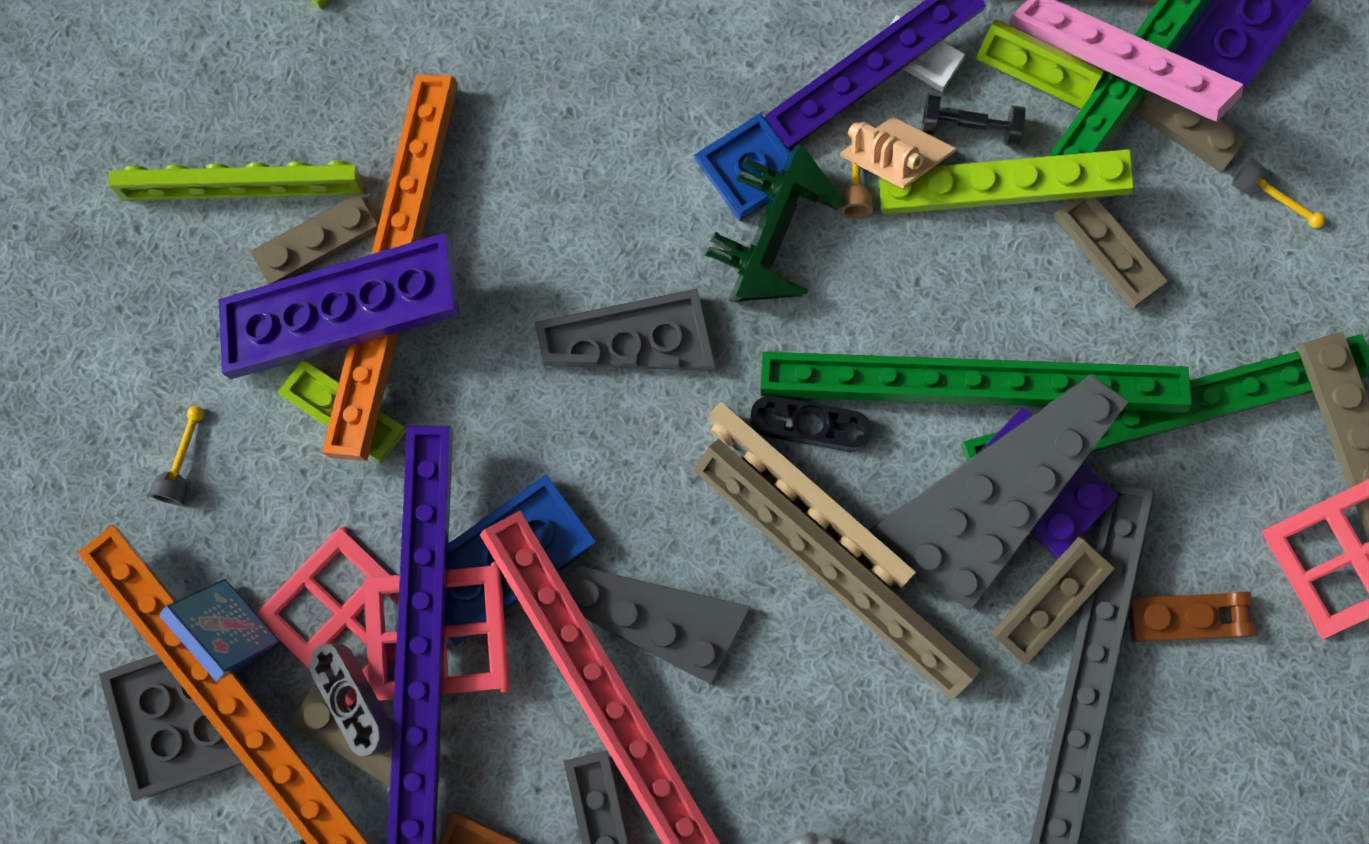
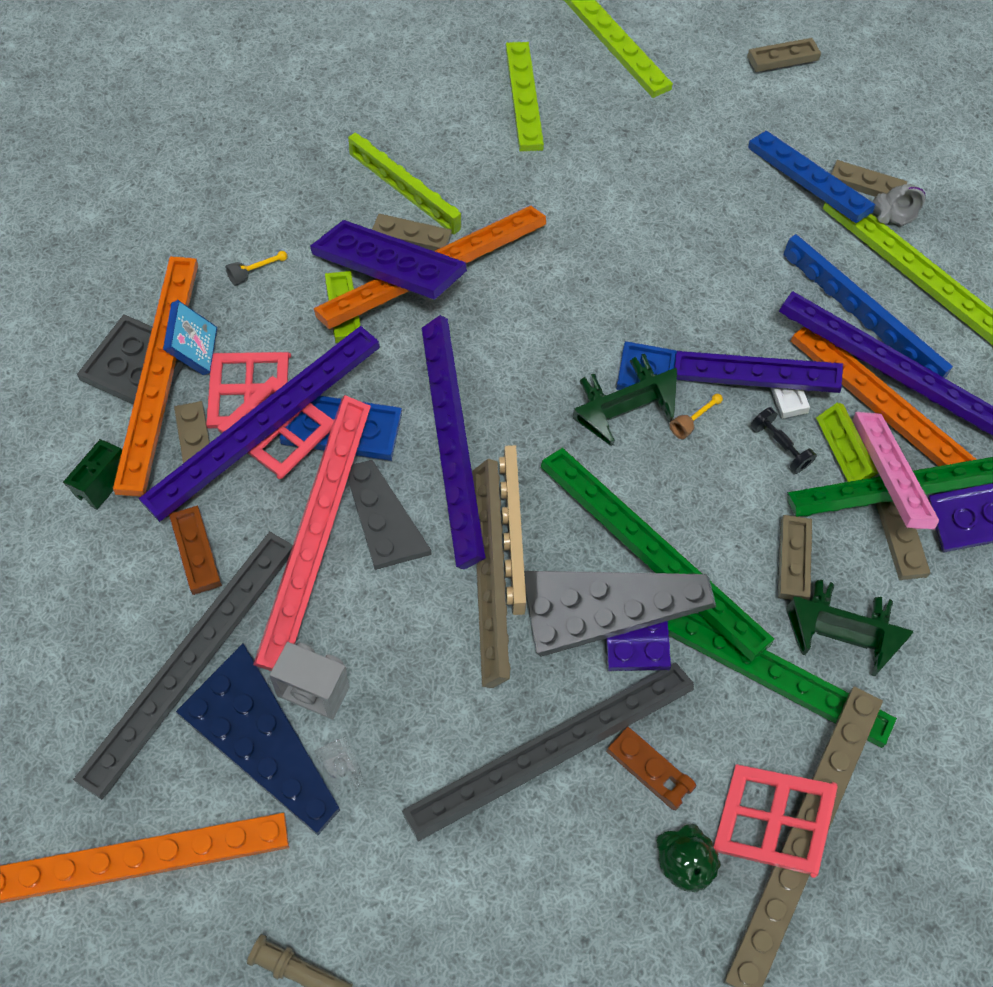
camera: 40 degrees right, 15 degrees down
dark grey beam [309,643,394,757] -> none
dark grey wing [535,289,715,371] -> none
black beam [750,396,872,452] -> none
light nougat hinge [840,117,956,189] -> none
lime plate [879,149,1133,214] -> none
dark tan plate [991,537,1115,665] -> none
hinge [1231,158,1325,229] -> none
none -> dark purple plate [422,315,486,570]
none -> dark green hair [656,824,721,892]
none -> dark green hose [786,580,913,676]

